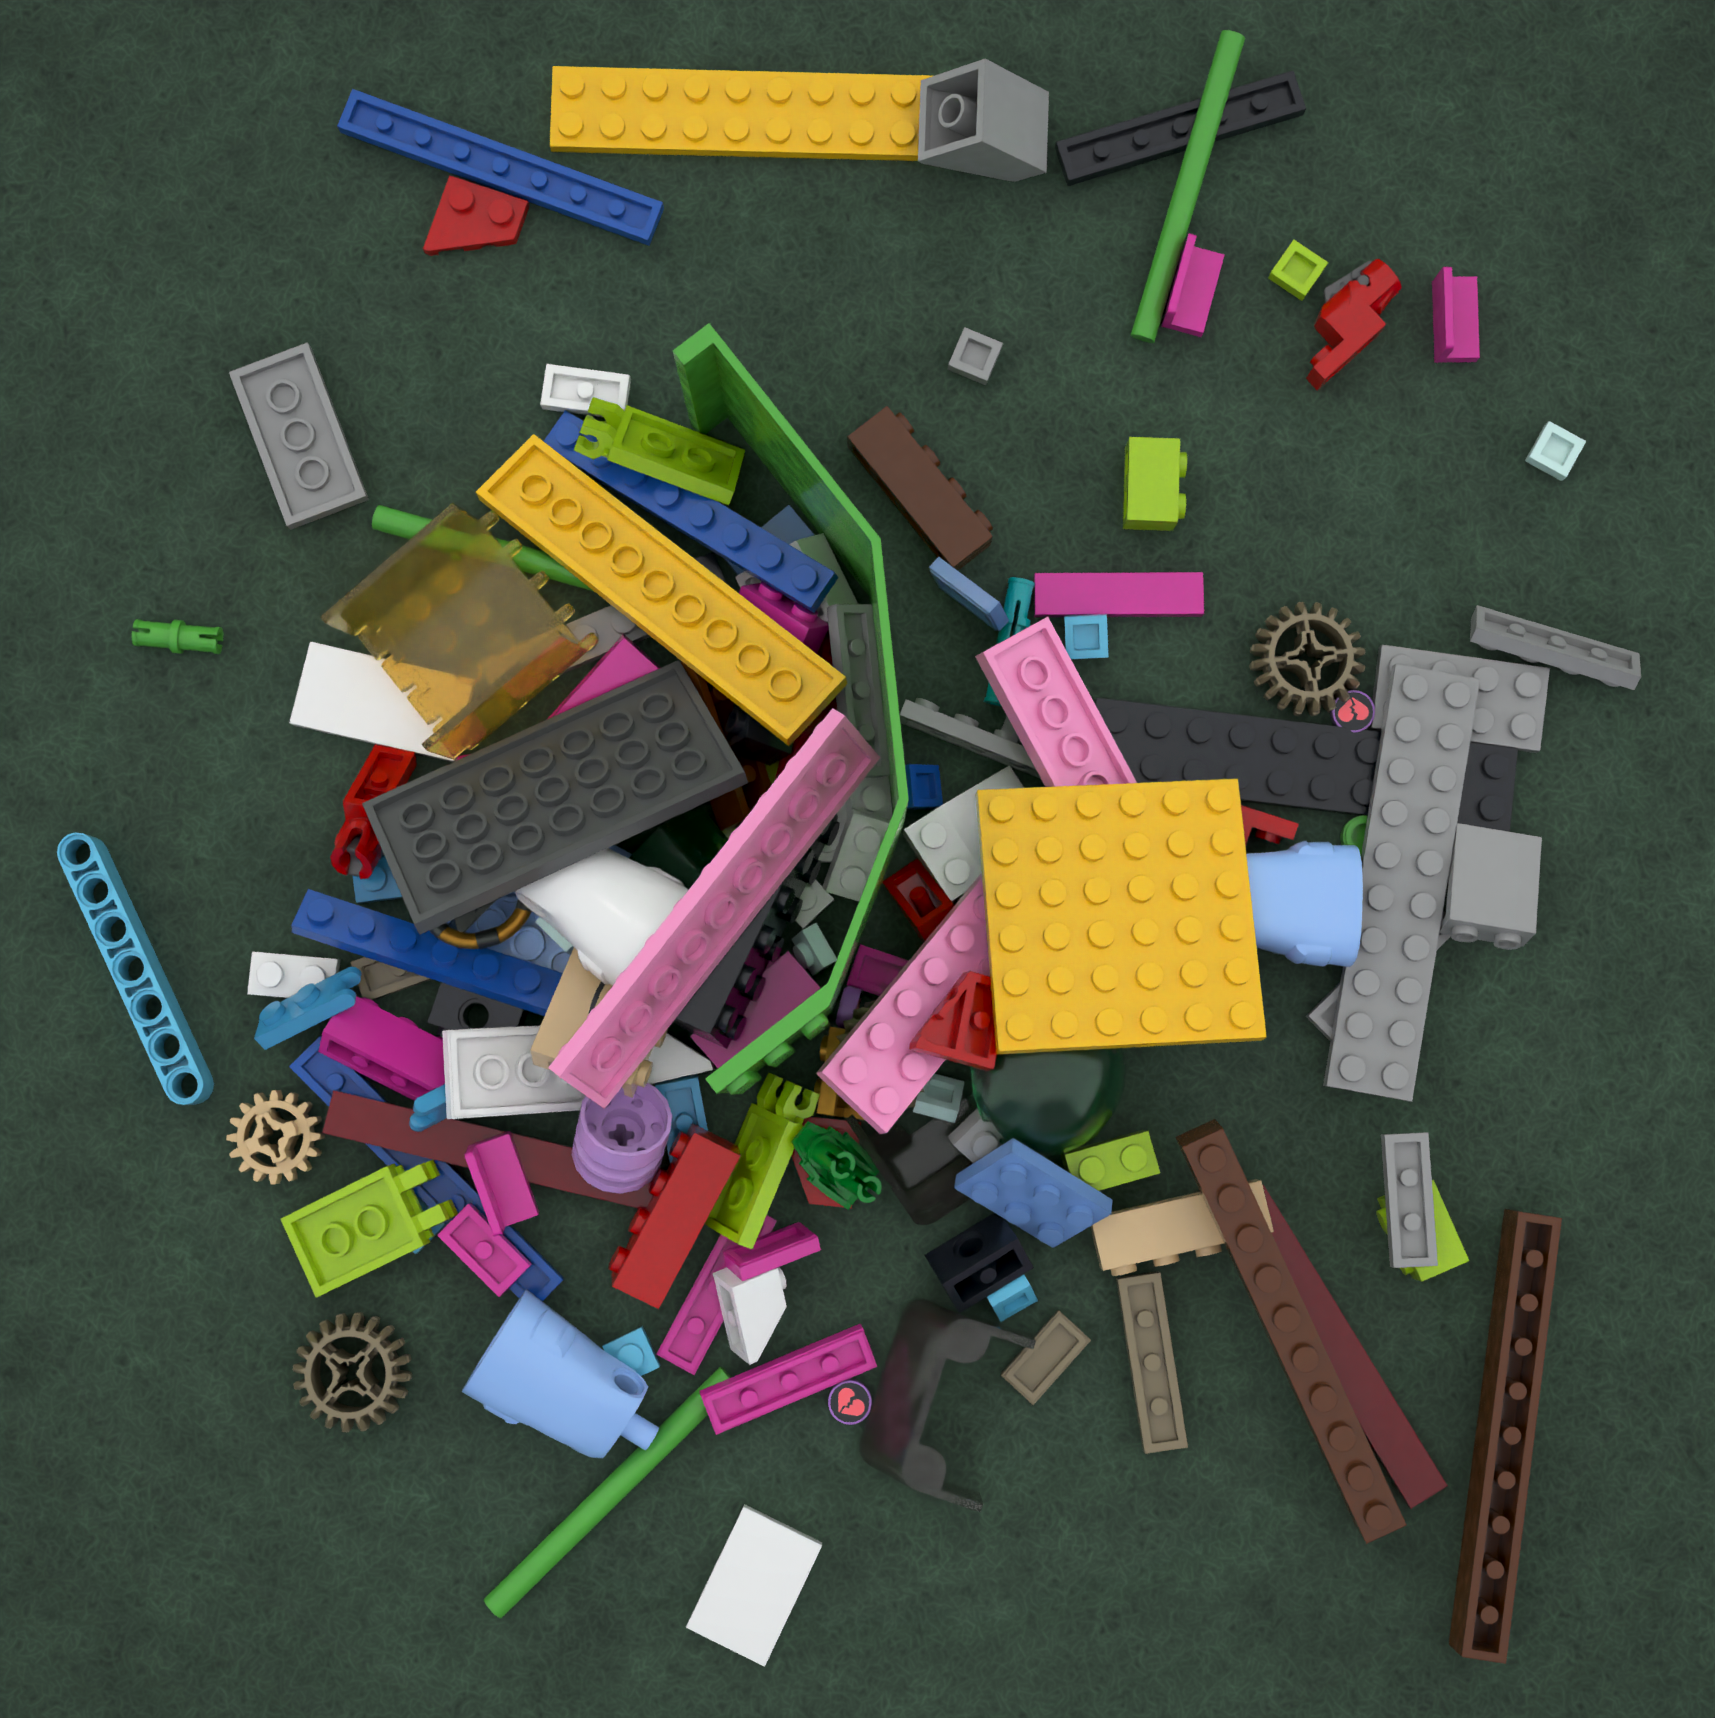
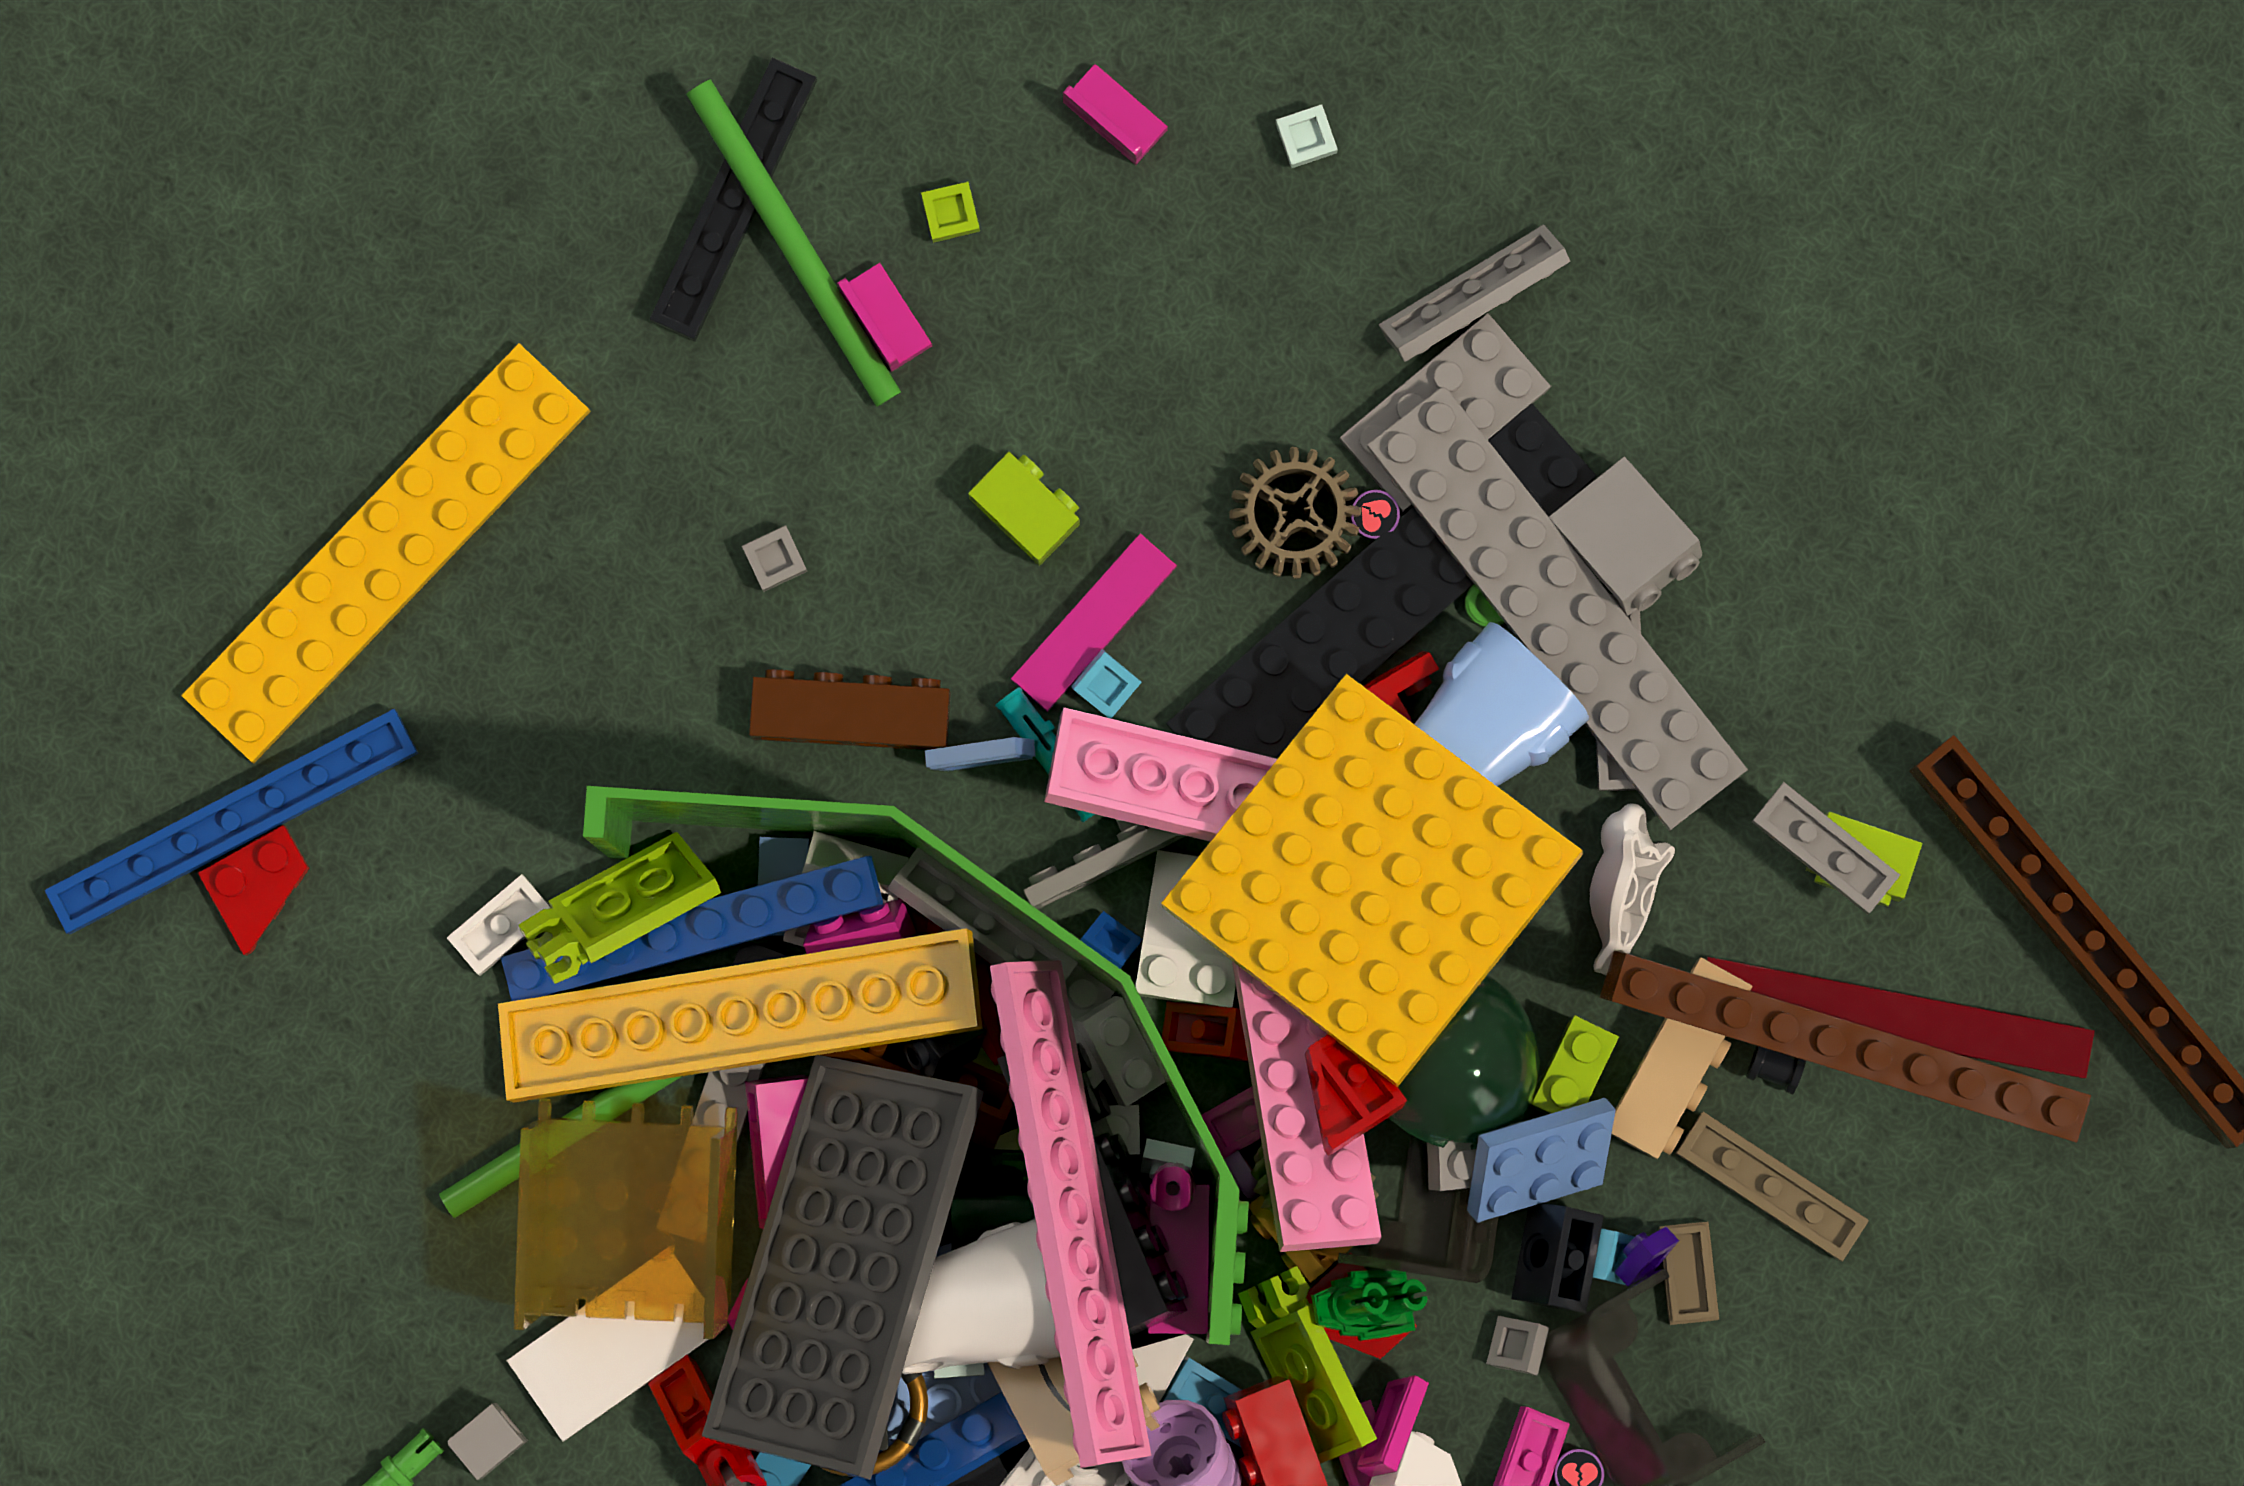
camera: 45 degrees left, 0 degrees up
light grey plate [229,342,369,530] -> none
light aqua plate [913,1074,964,1123] -> none
light grey slope [918,59,1049,182] -> none
red plate [1306,259,1402,390] -> none
none -> light grey panel [448,1403,528,1480]
none -> dark pink piece [1150,1162,1196,1211]
none -> light grey plate [1486,1316,1549,1376]
none -> white animal [1590,803,1675,975]
none -> dark purple plate [1614,1227,1679,1287]
none -> black bush [1746,1045,1806,1095]

